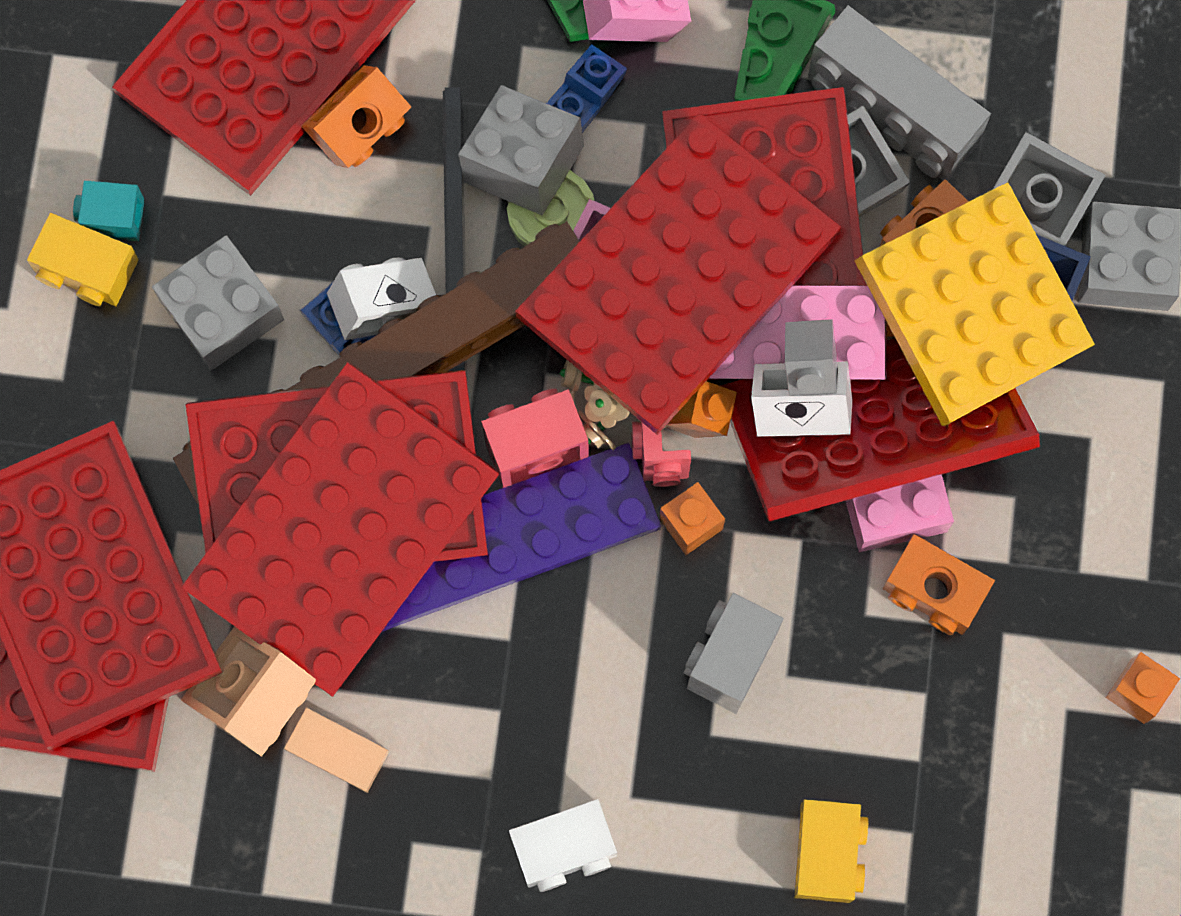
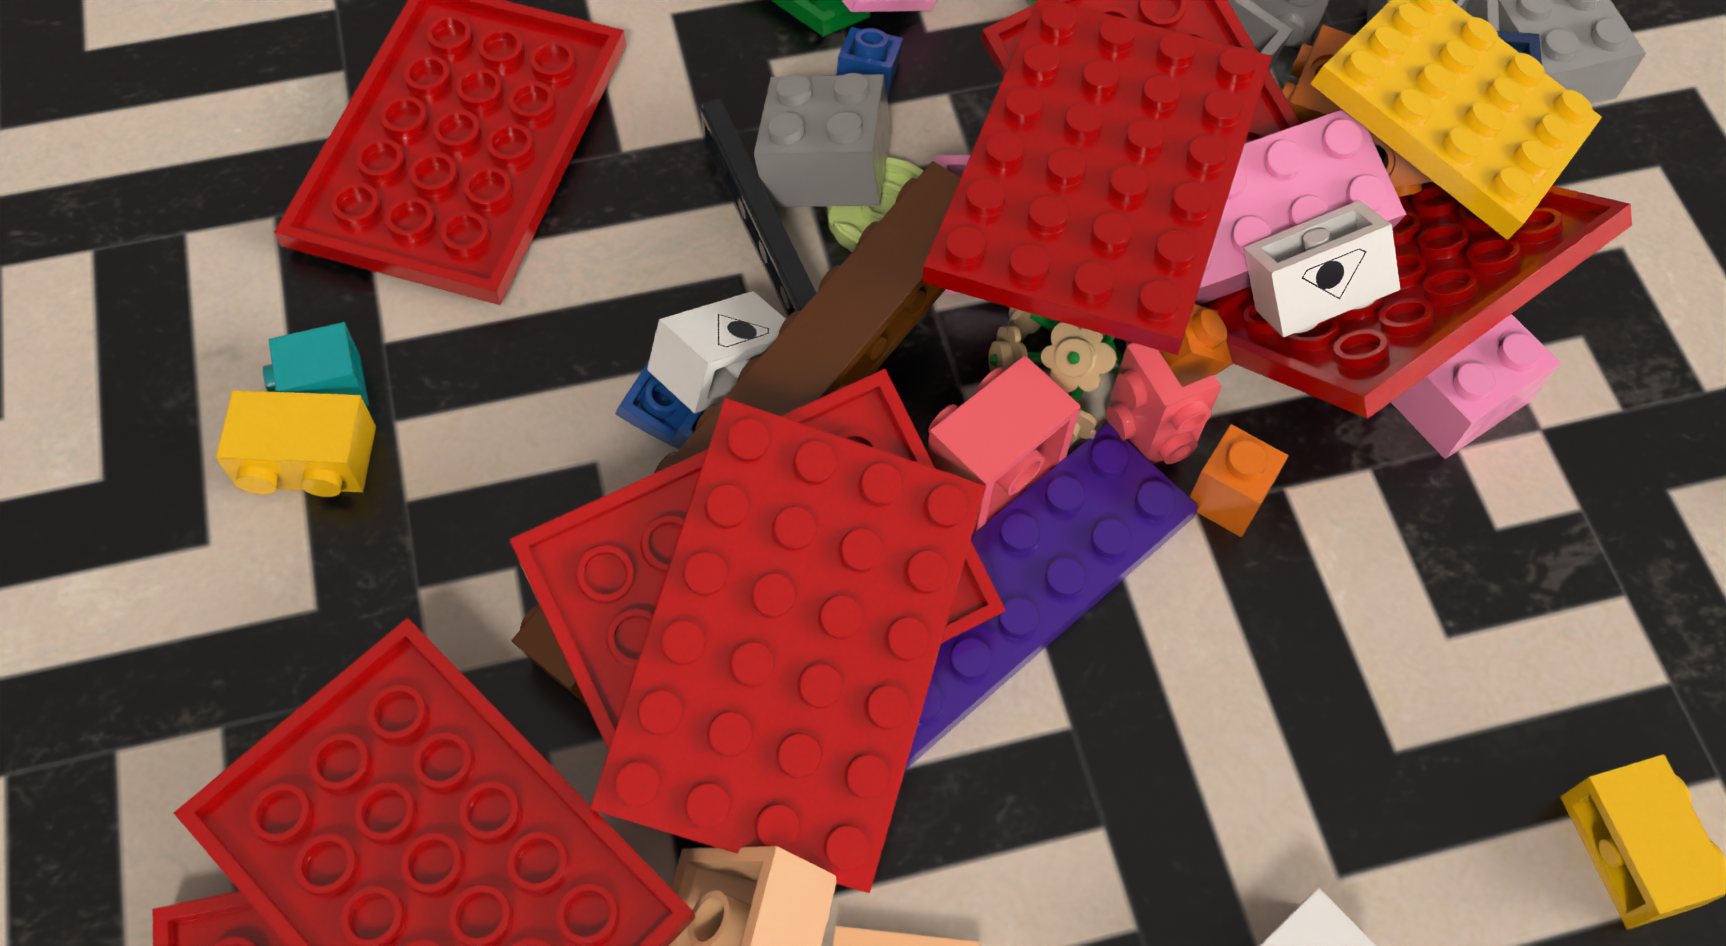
camera: 25 degrees left, 15 degrees down
light grey brick [152,235,284,371] -> none
orange brick [301,66,411,168] -> none
light grey brick [684,593,784,714] -> none
light grey brick [785,319,837,396] -> none
orange brick [882,534,995,635] -> none

